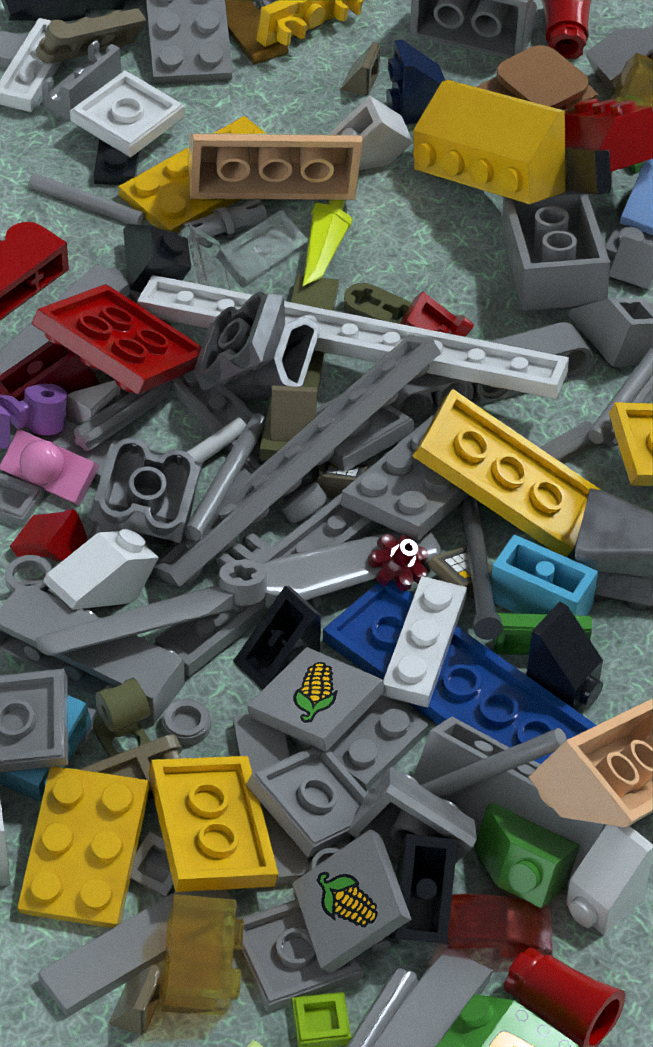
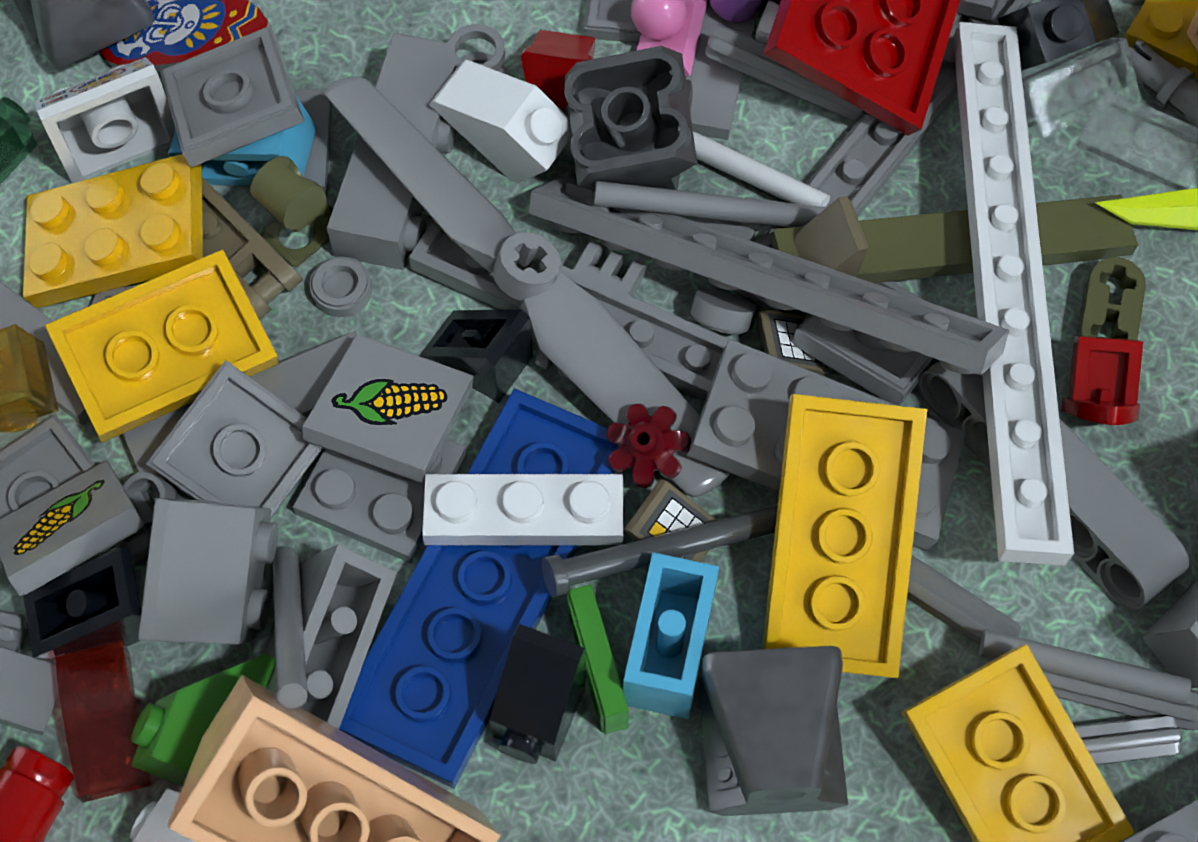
camera: 75 degrees right, 15 degrees up
flat silver piece [194,291,320,401] -> none

